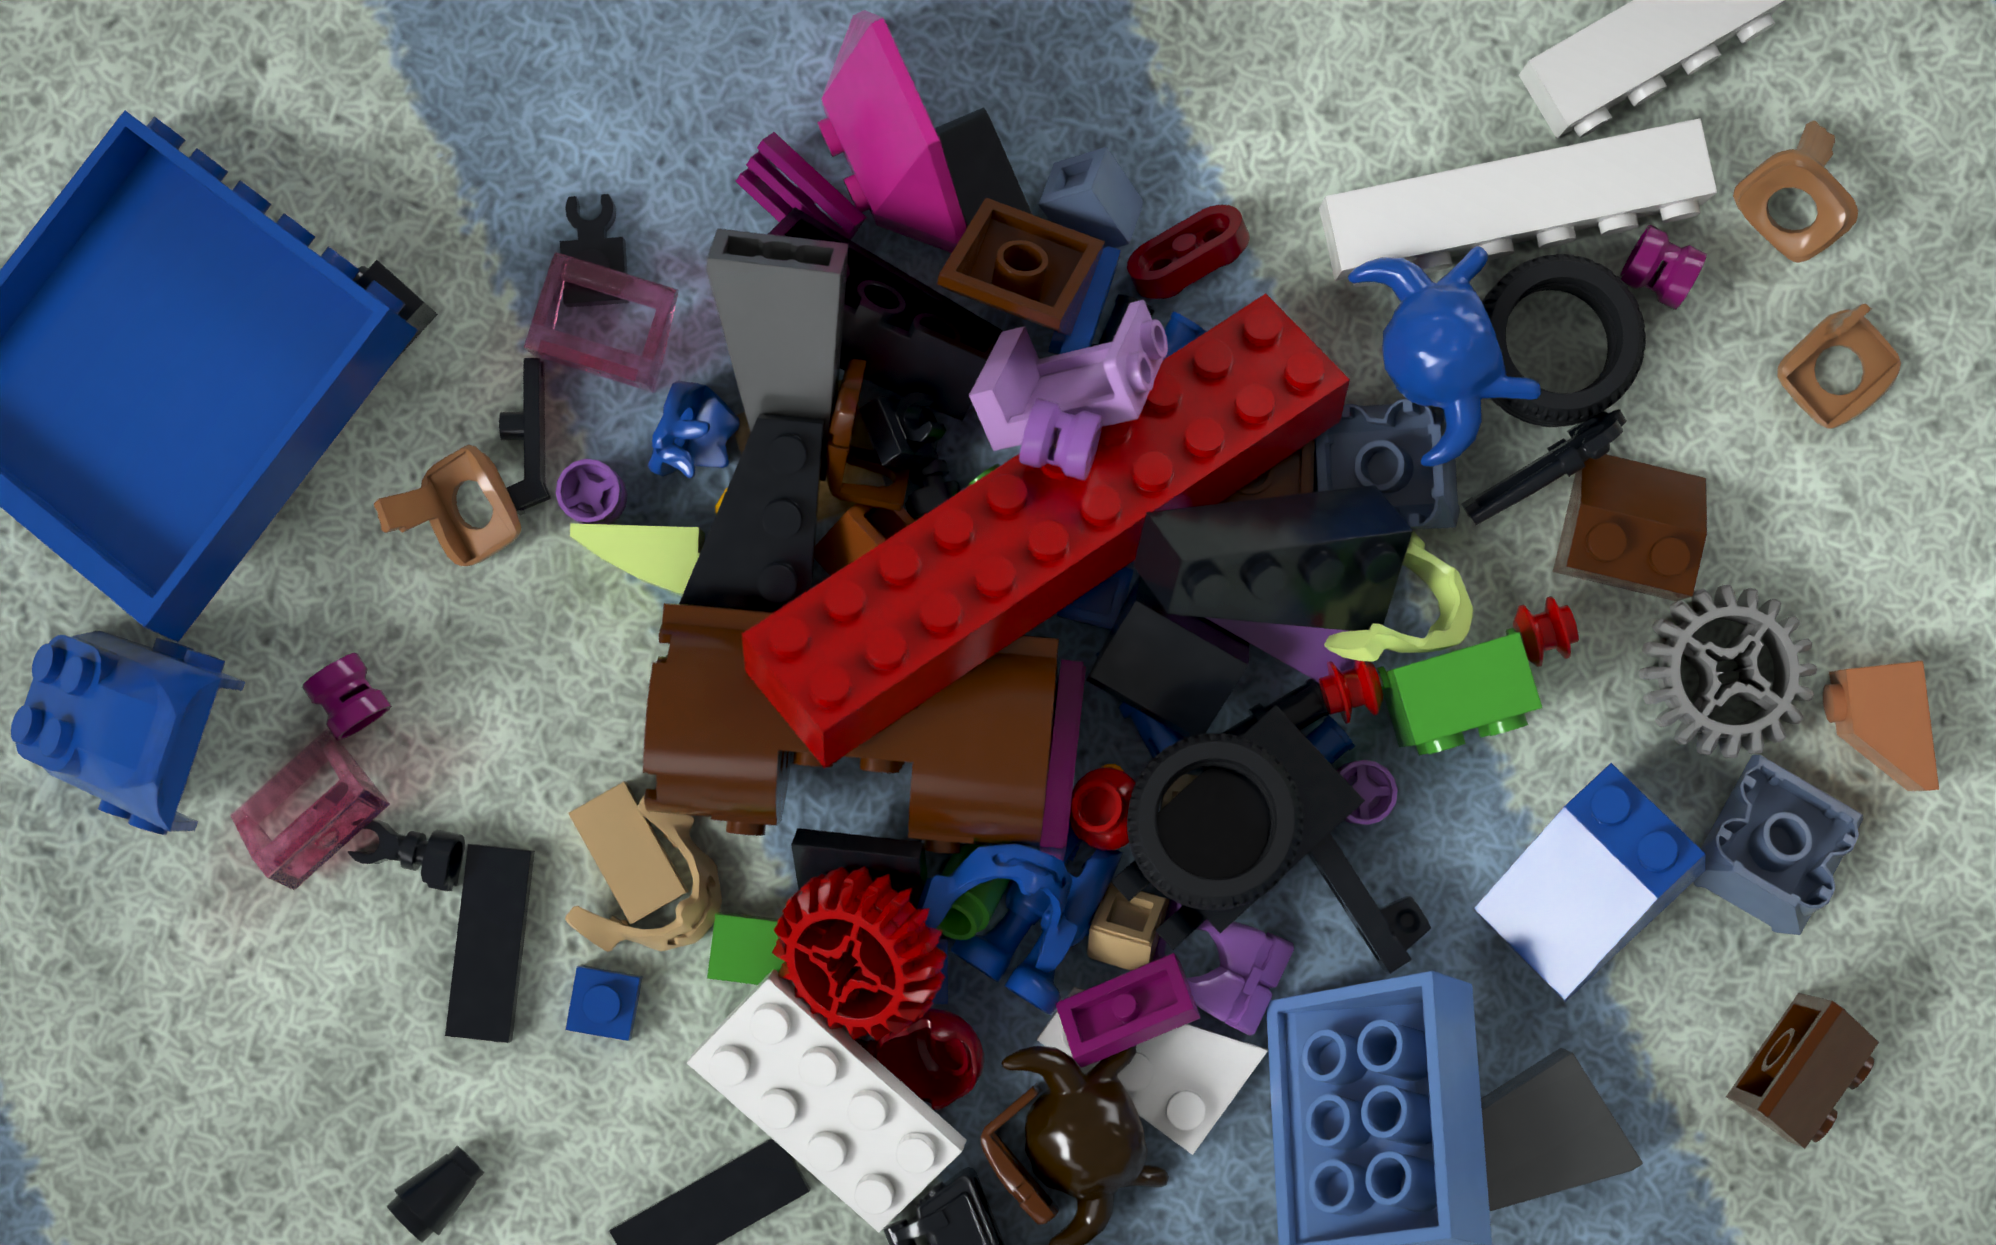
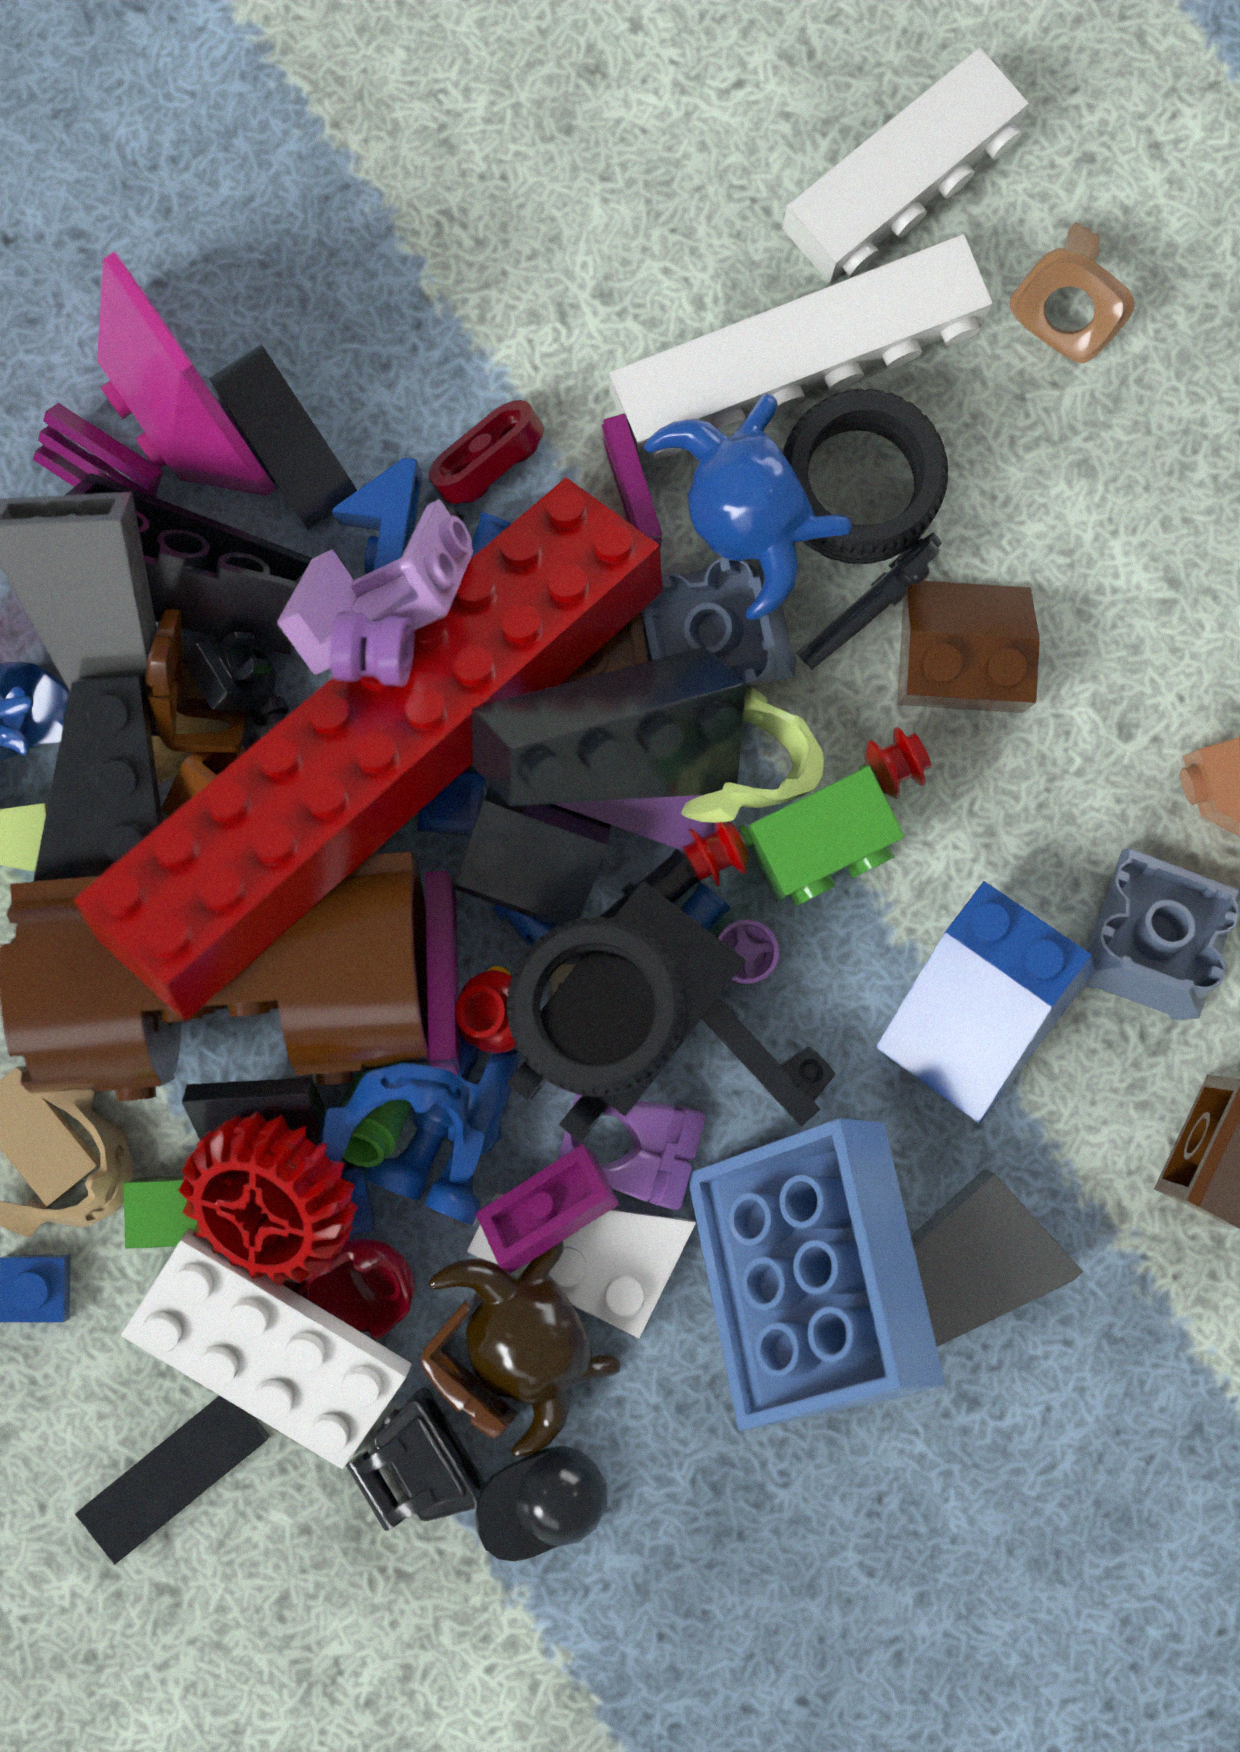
camera: 10 degrees left, 0 degrees up
reddish brown slope [937,198,1105,336] -> none
sand blue panel [1038,147,1143,249] -> none
tan slope [1087,882,1170,971] -> none
magenta wheel [1619,224,1707,310] -> none
light grey gear [1639,585,1817,758] -> none
medium nougat piece [1777,304,1901,429] -> none
none -> magenta tile [601,413,662,547]

